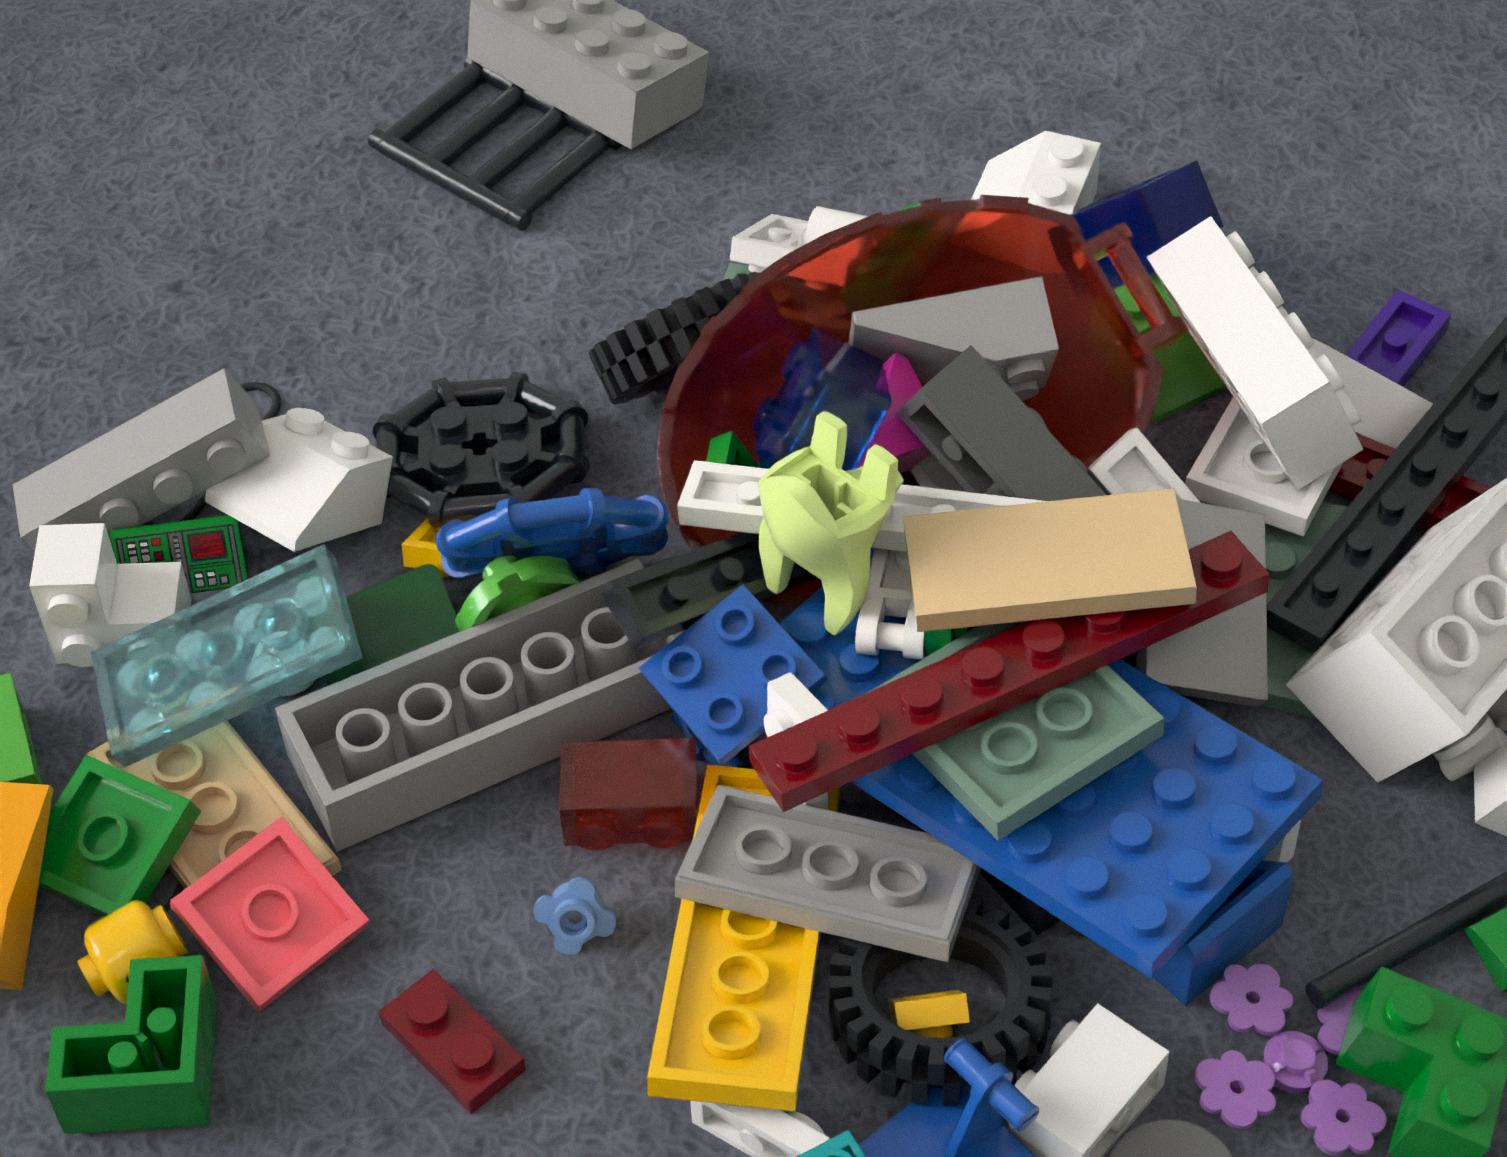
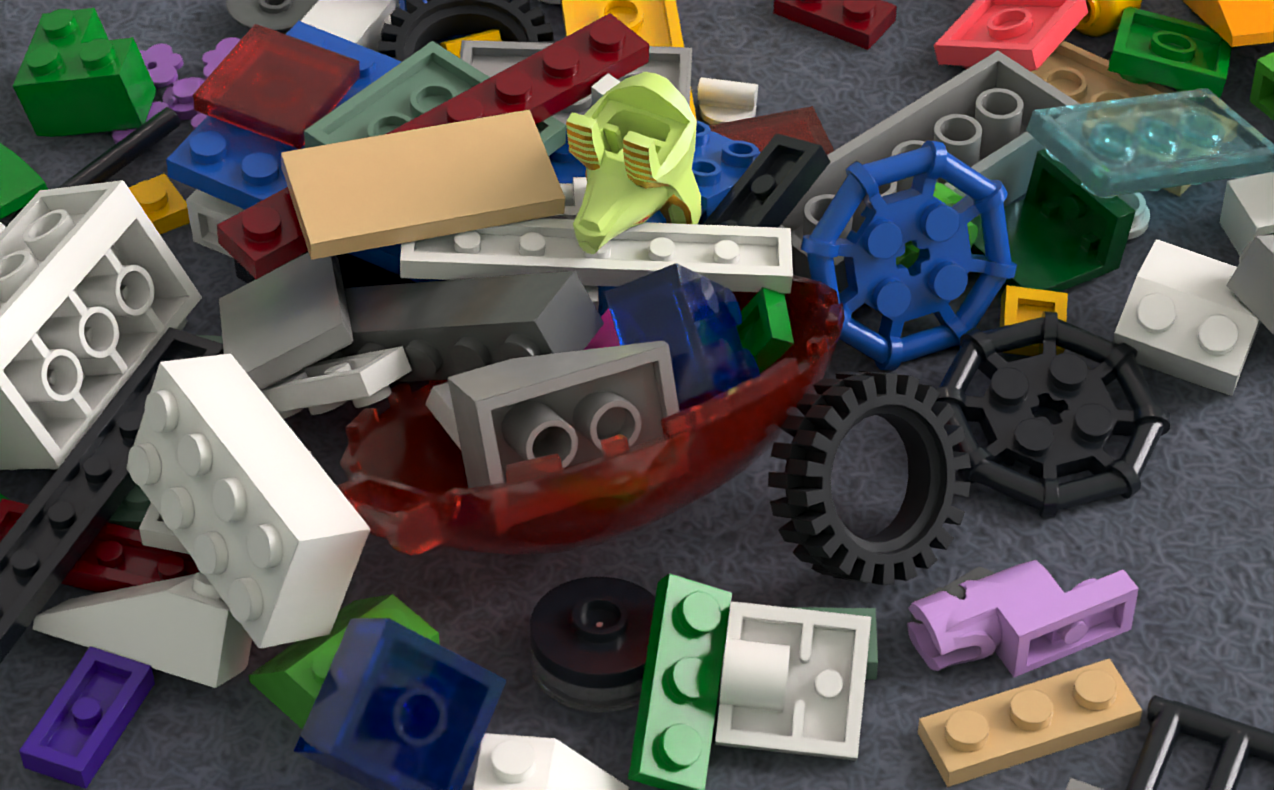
camera: 165 degrees right, 5 degrees down
medium blue plate [533,877,616,955] -> none
none -> yellow plate [129,173,190,235]
none -> clear red tile [193,24,360,149]
none -> white plate [697,77,758,129]
none -> lavender plate [907,560,1139,677]
none -> tan plate [918,658,1142,787]

